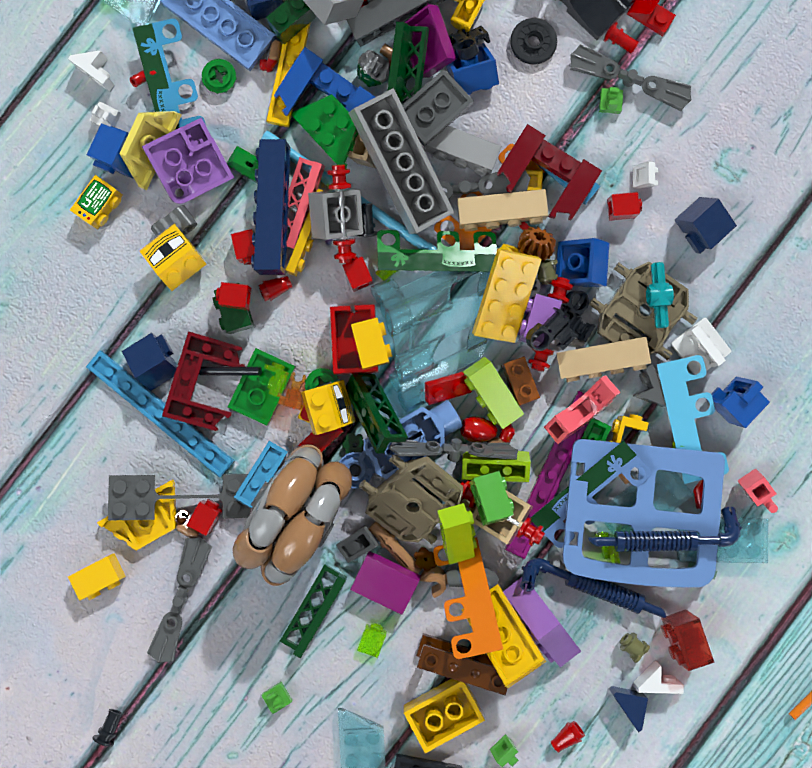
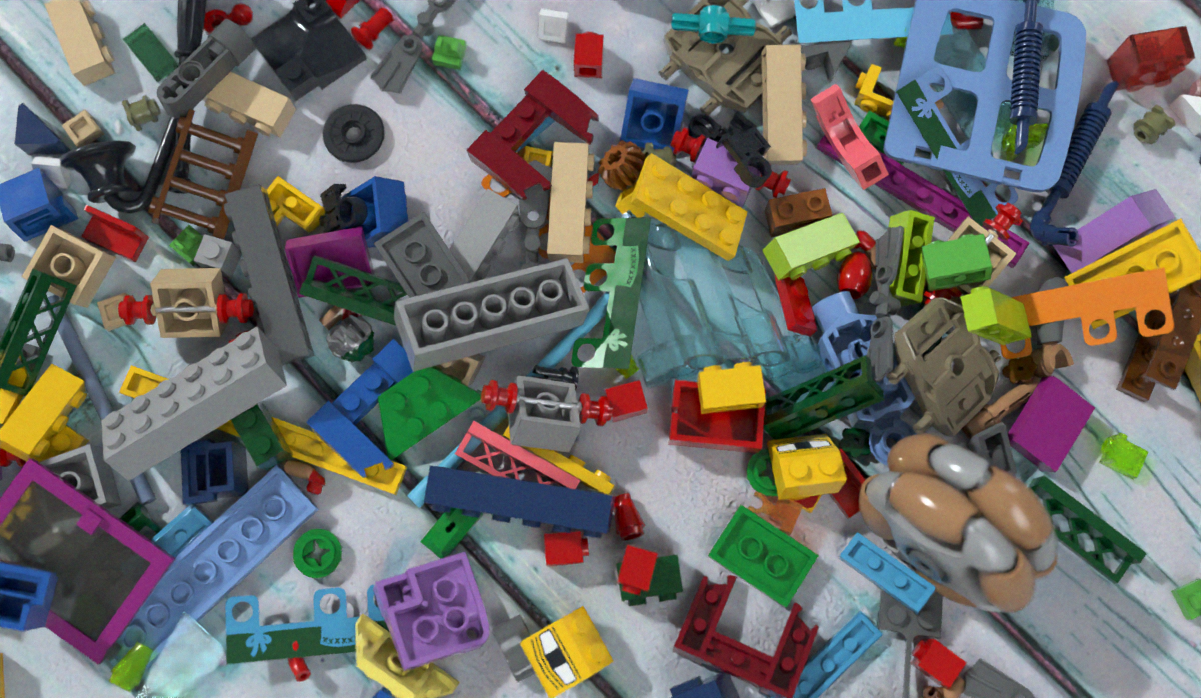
camera: 80 degrees left, 10 degrees down
black bar [199,367,262,376] -> none
clear neon green bracket [264,362,289,397] -> none

